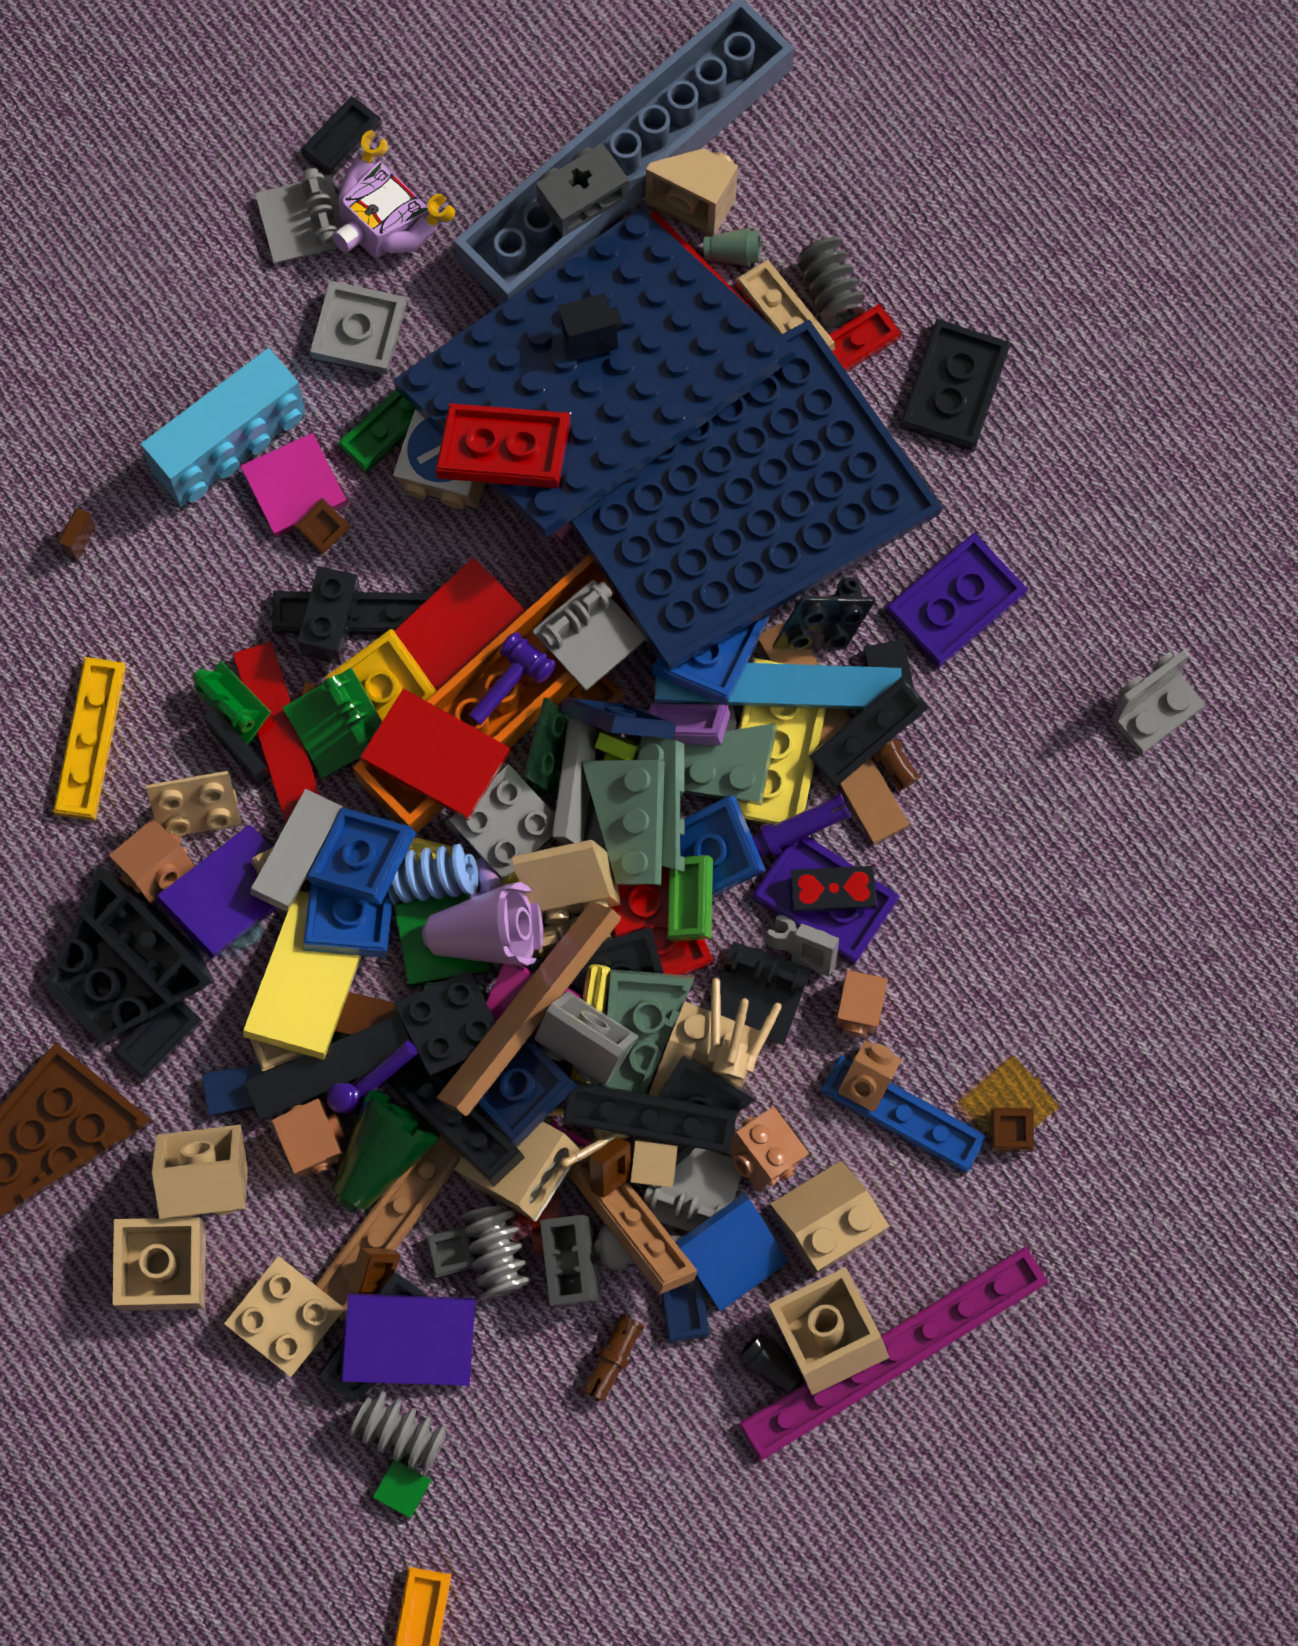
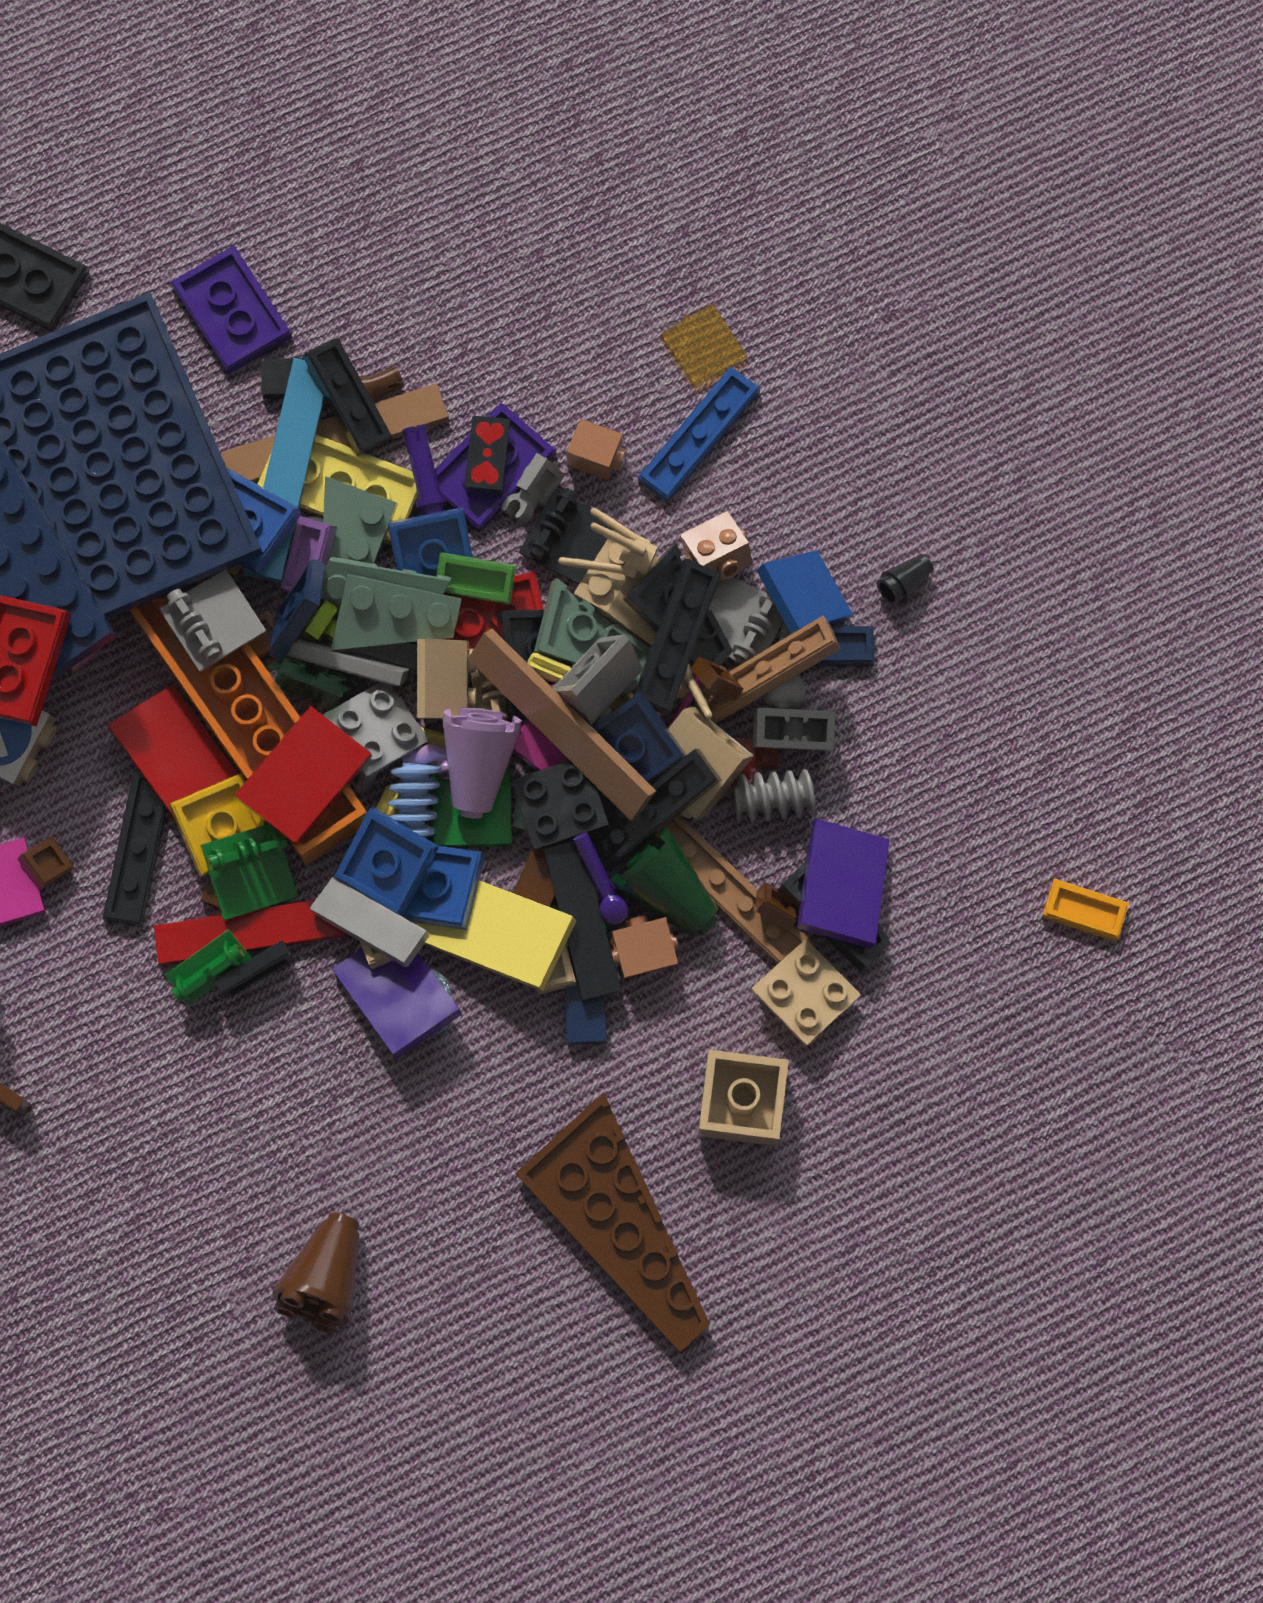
camera: 80 degrees left, 0 degrees up
black wedge [44,866,215,1044] -> none
yellow tile [53,657,126,821] -> none
nougat head [109,818,195,904] -> none
black tile [113,1001,203,1082] -> none
tan hinge [145,771,242,837] -> none
tan brick [152,1125,248,1219] -> none
black brick [298,566,361,665] -> none
light grey piece [349,1391,446,1477] -> none
green tile [373,1460,432,1519] -> none
dark grey tile [425,1226,475,1279] -> none
dark purple piece [468,632,555,726] -> none
reddish brown pin [581,1314,645,1403] -> none
tan tile [631,1138,678,1187] -> none
magenta tile [738,1246,1049,1462] -> none
tan brick [769,1267,889,1395] -> none
tan slope [770,1161,890,1277] -> none
black hinge [772,577,876,651] -> none
medium nougat bracket [838,1040,902,1111] -> none
reddish brown tile [990,1108,1034,1152] -> none
light grey bracket [1111,649,1206,756] -> none

